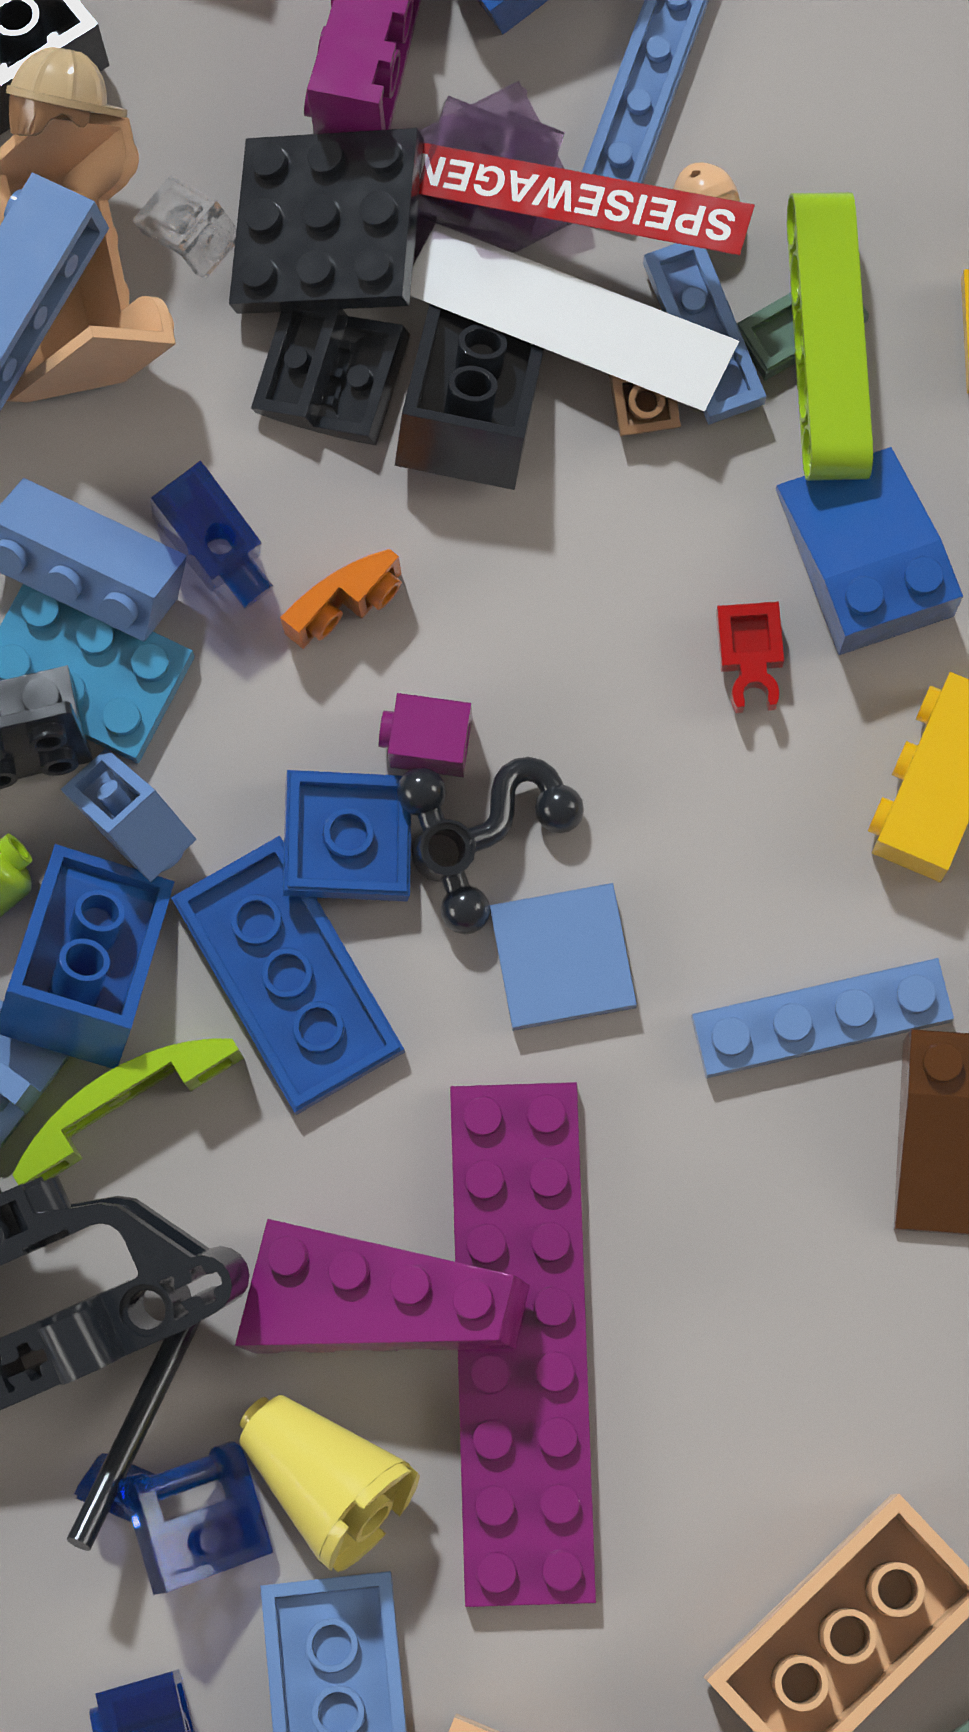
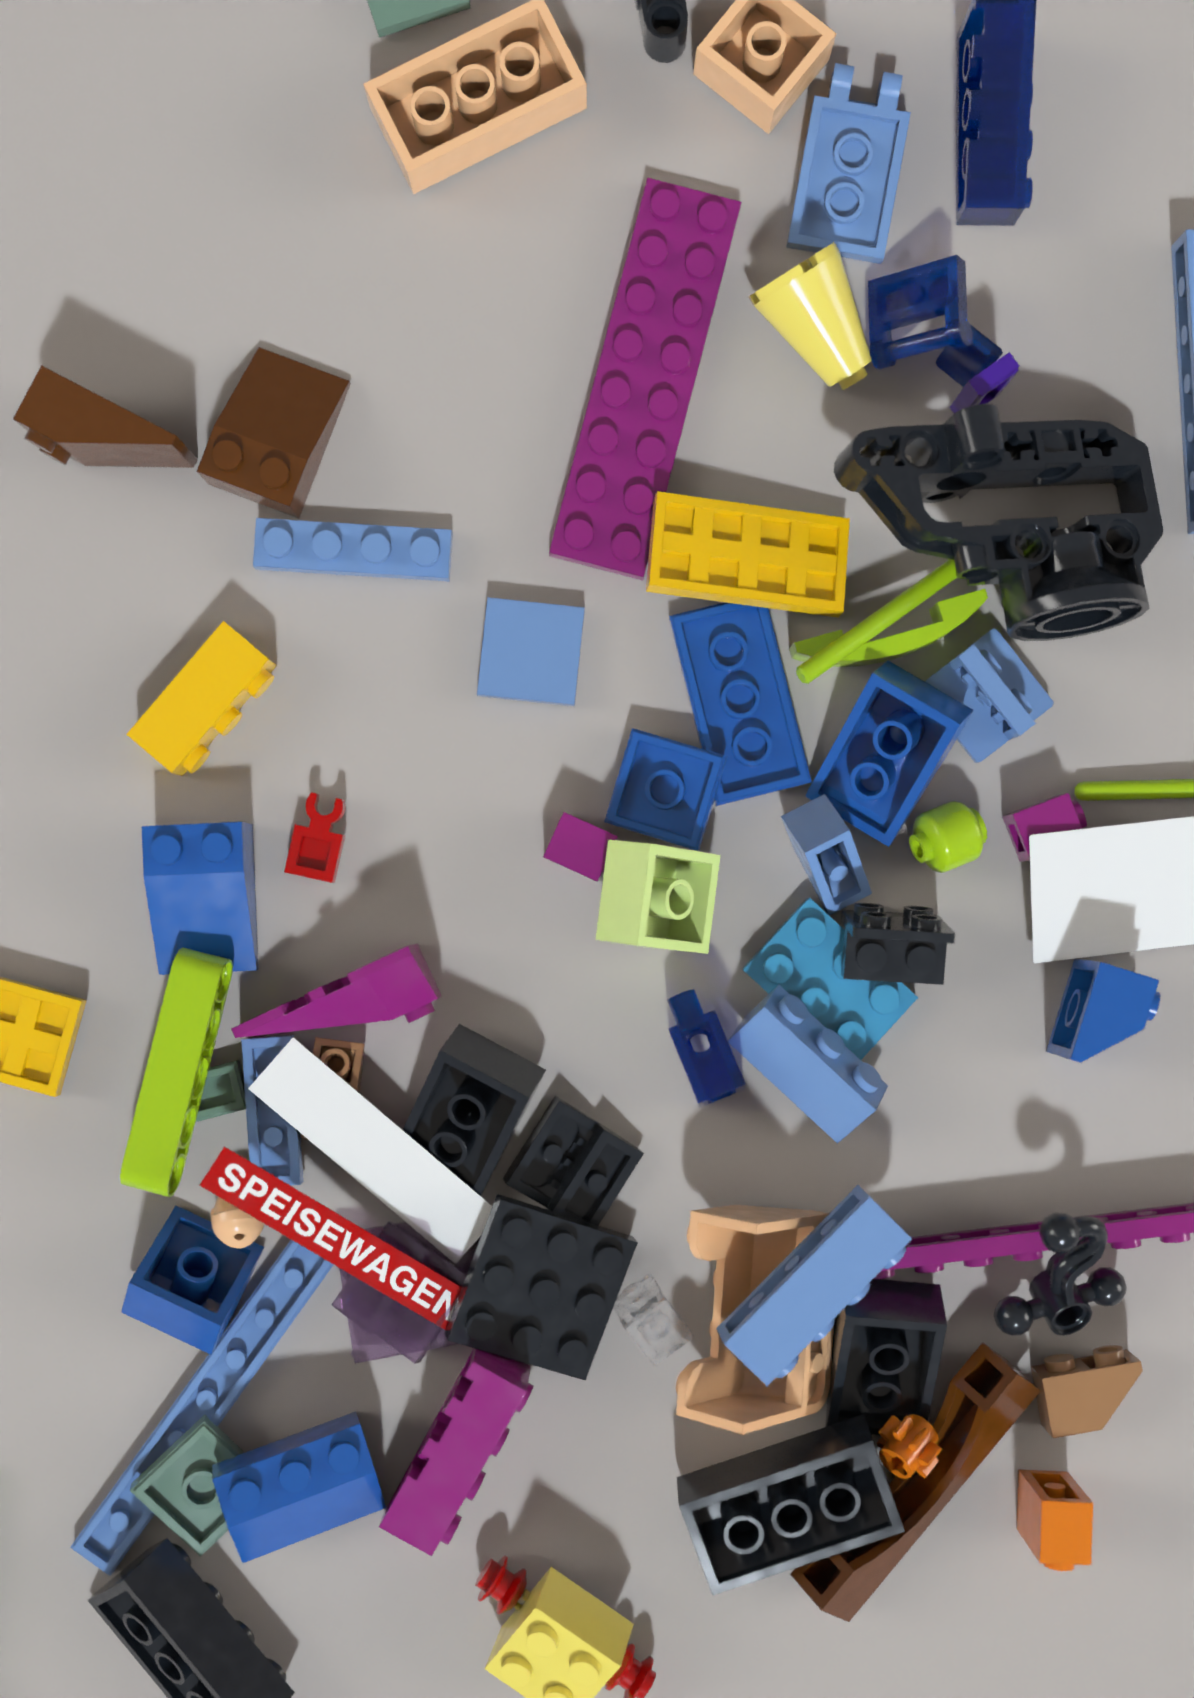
camera: 170 degrees left, 10 degrees up
tan piece [6,46,128,136] -> none
black bar [67,1321,201,1551] -> none
magenta wedge [234,1219,530,1354] -> none
orange slope [280,549,402,649] -> none
black piece [397,756,584,935] -> none
none -> blue slope [121,1205,264,1355]
none -> magenta wedge [231,943,442,1038]
none -> yellowish green brick [595,840,721,954]
none -> yellow plate [646,491,850,618]
none -> lime piece [796,559,958,684]
none -> dark purple tile [949,352,1020,413]

